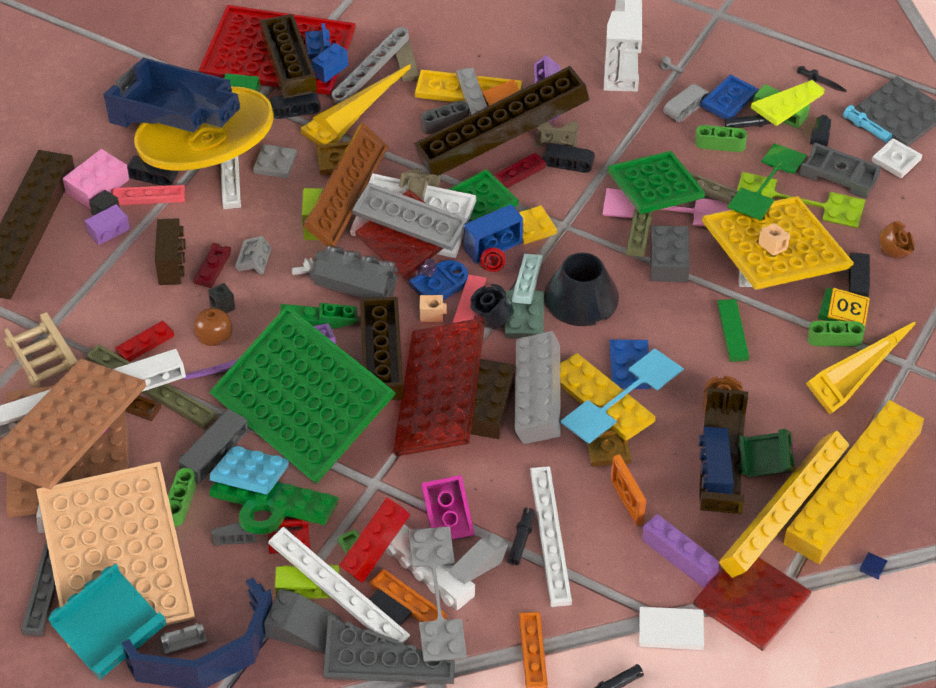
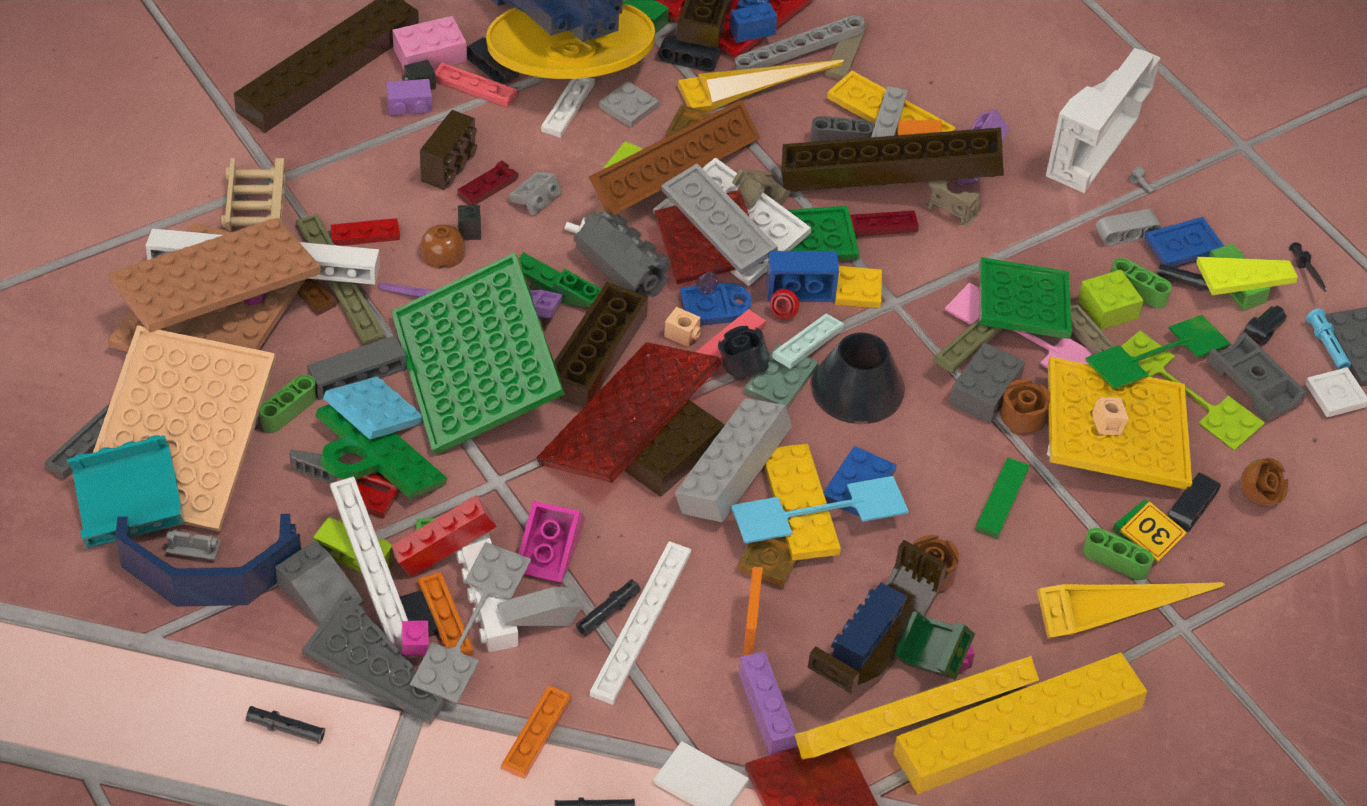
camera: 25 degrees right, 0 degrees up
black beam [542,143,595,173] -> none
none -> dark pink brick [401,621,429,656]
none -> dark orange brick [1000,379,1050,435]
none -> lime brick [1078,270,1144,330]

